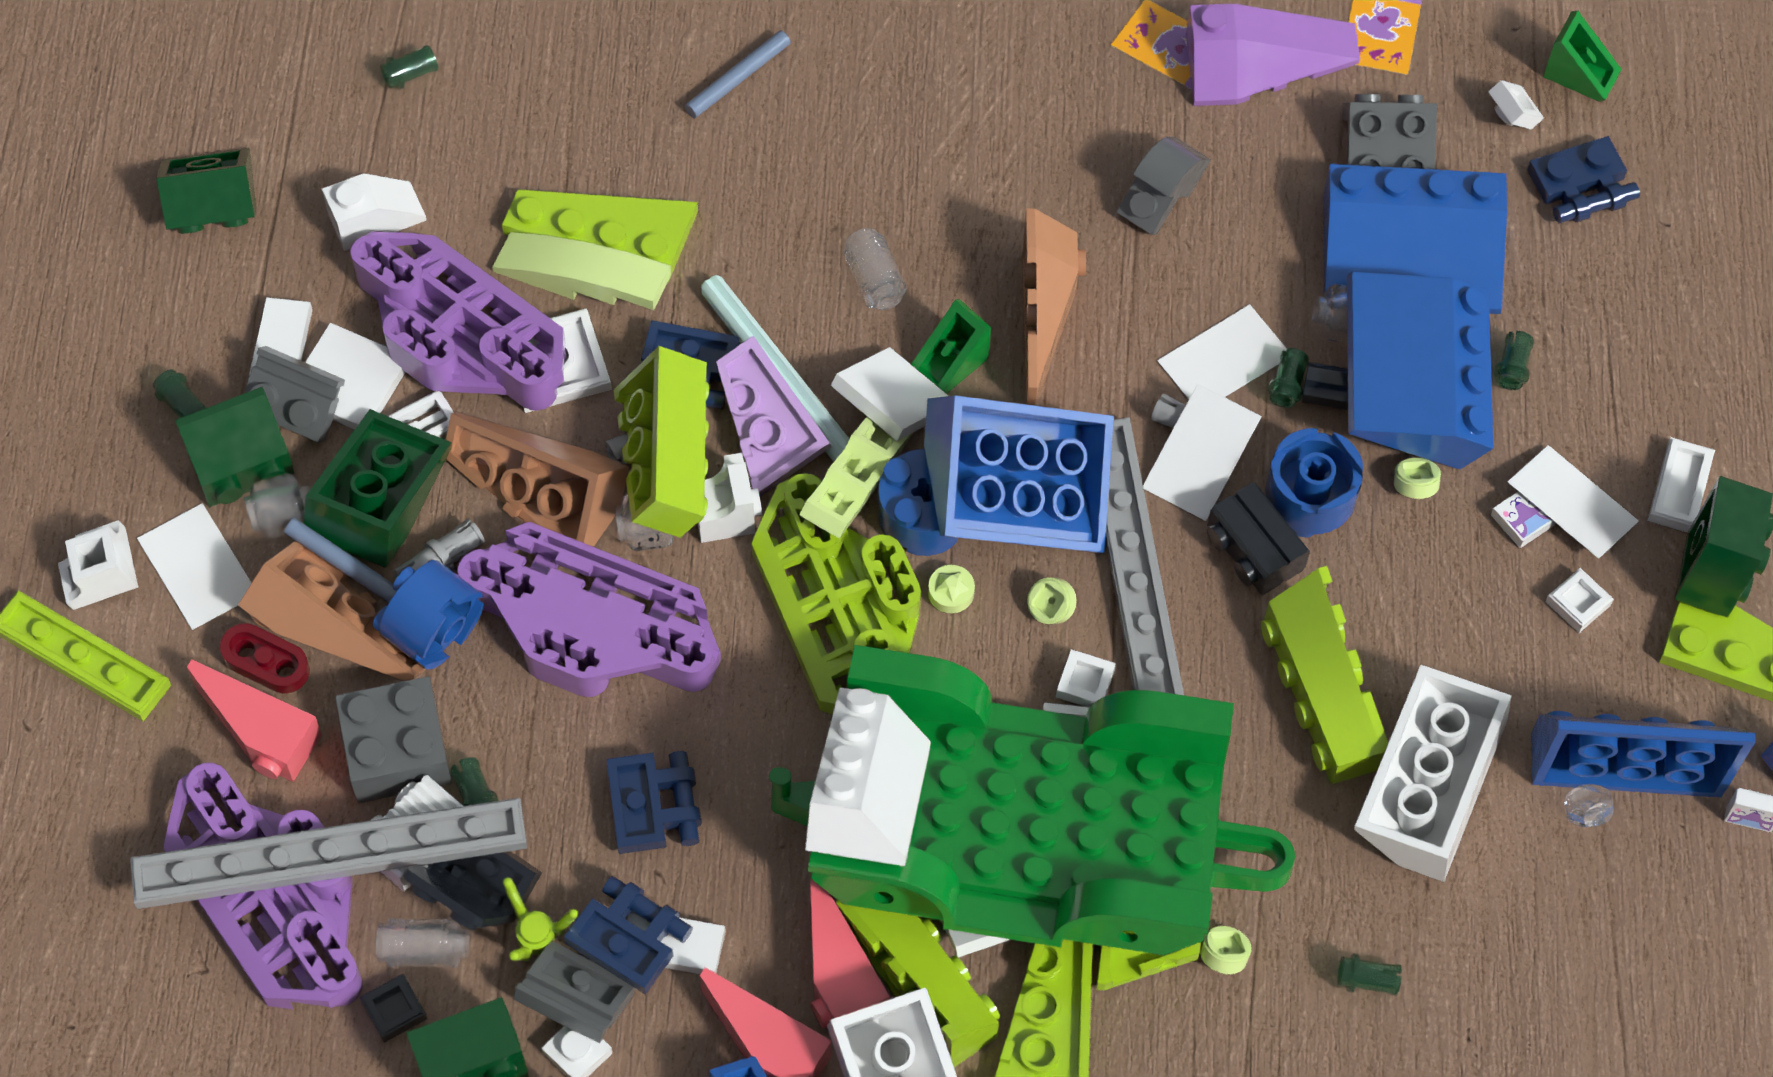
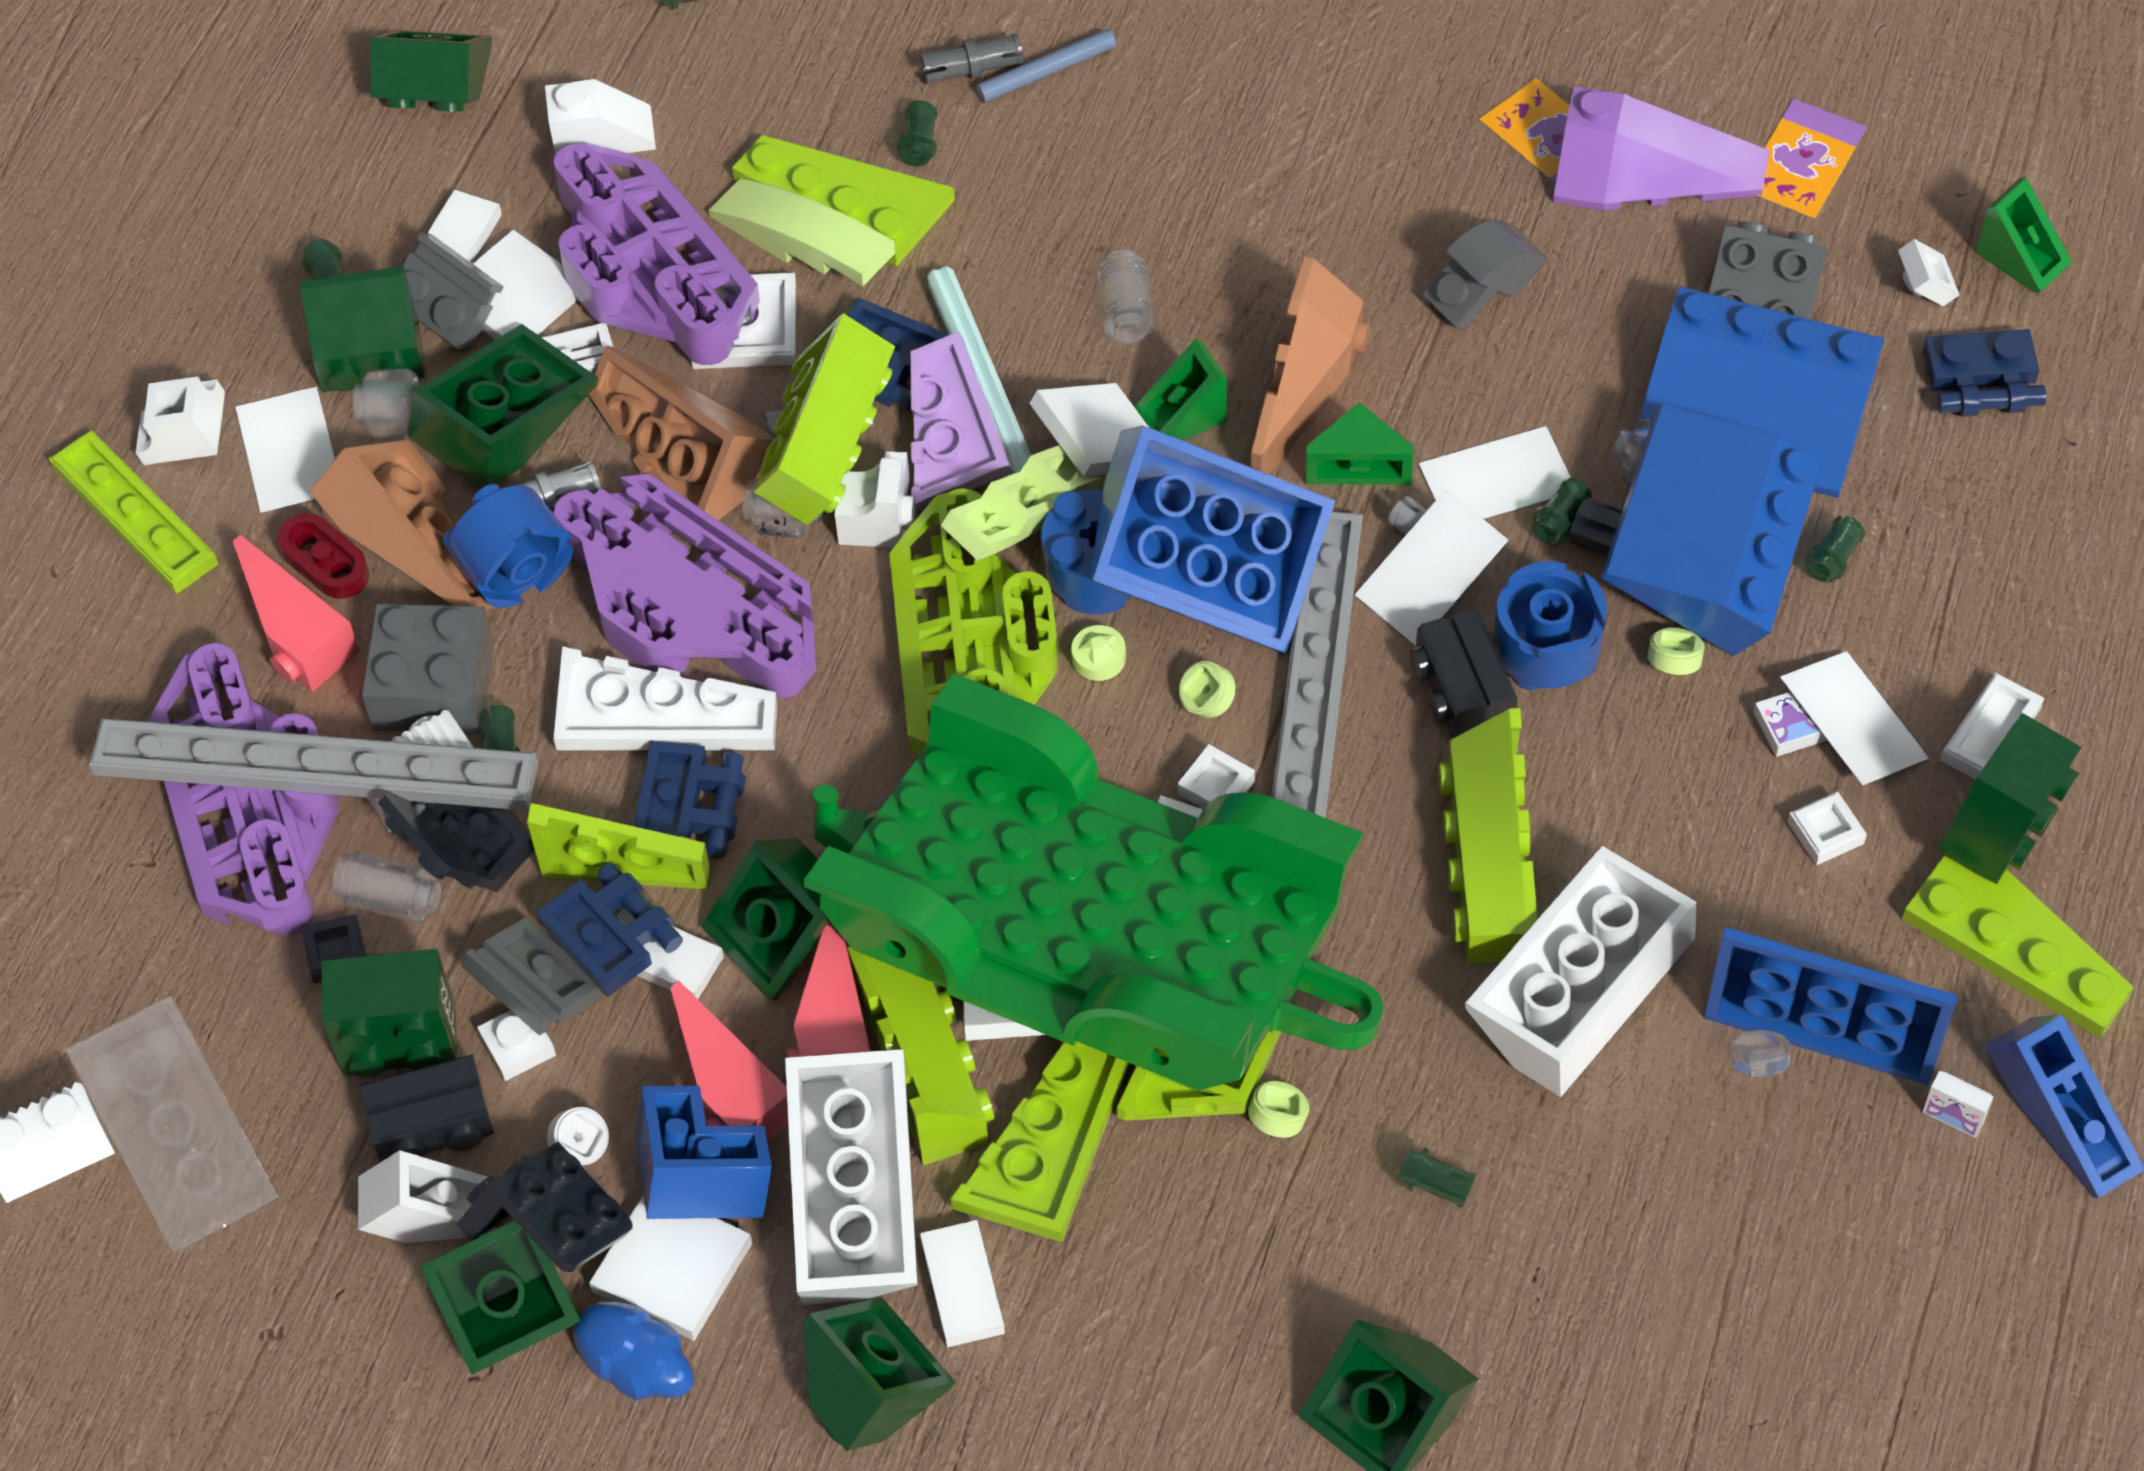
camera: 20 degrees right, 5 degrees down
sand blue bar [284,518,396,603] -> none
lime plant [503,878,578,962] -> none
white slope [805,688,931,866] -> none
none -> lime wing [527,803,710,890]
none -> white wing [554,646,778,750]
none -> dark green slope [701,837,829,1001]
none -> clear green pin [896,100,938,166]
none -> dark grey pin [920,33,1024,84]
none -> green slope [1306,402,1414,485]

